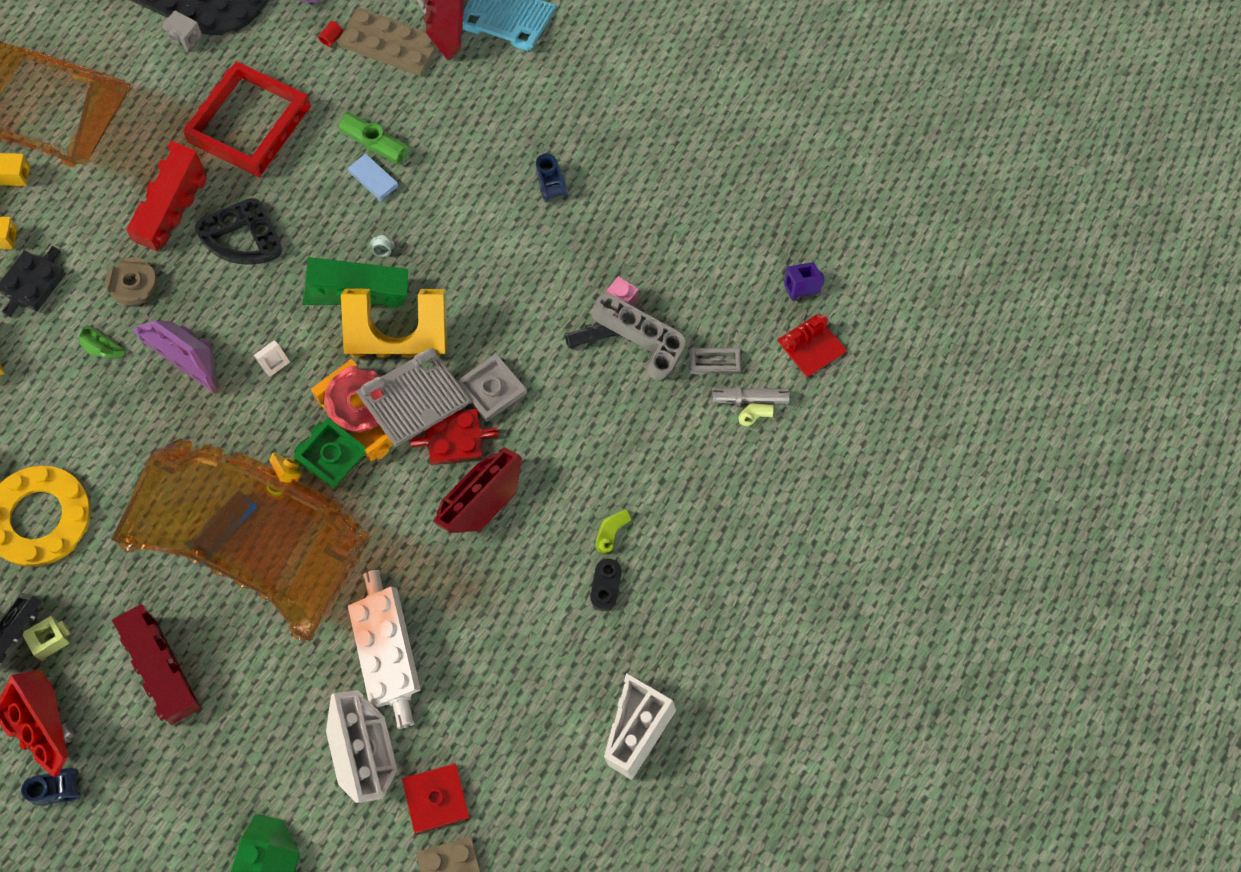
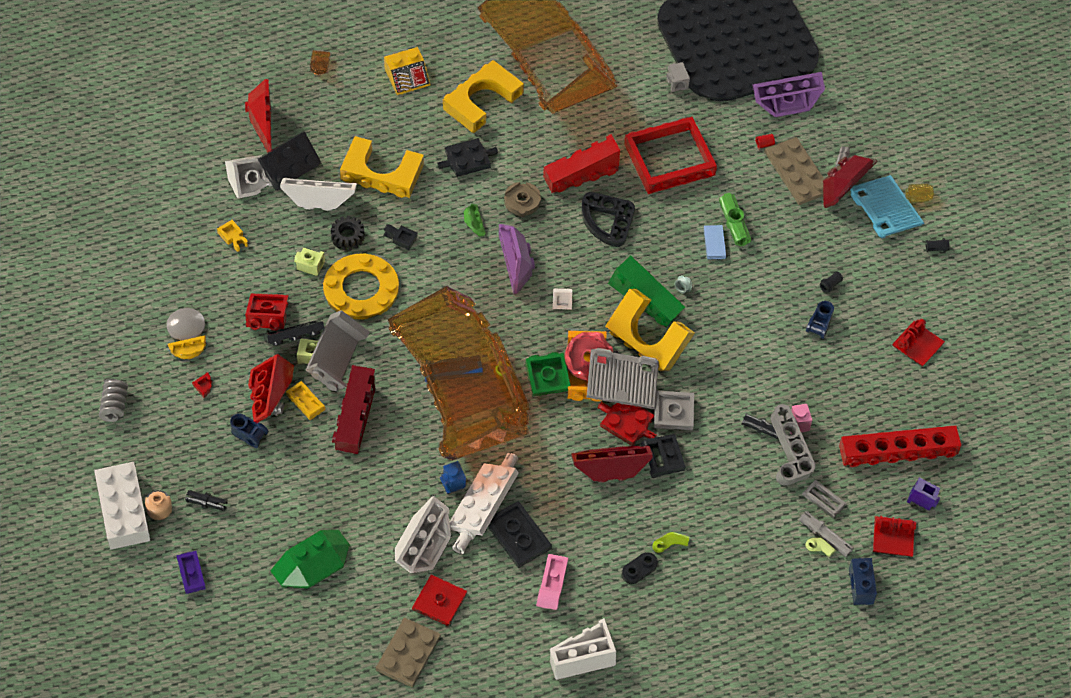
camera: 40 degrees right, 10 degrees down
yellow plate [269,453,302,483] -> none
none -> yellow plate [286,381,325,420]
none -> light grey panel [306,310,370,391]
none -> black plate [383,224,418,250]
none -> blue brick [440,461,466,494]
none -> black plate [488,501,552,568]
none -> bright pink plate [537,554,568,610]
none -> black plate [641,434,686,478]
none -> black pin [819,271,843,293]
none -> red brick [839,425,962,467]
none -> dark blue brick [849,558,877,605]
none -> red hinge [892,319,945,366]
none -> black pin [925,238,950,252]

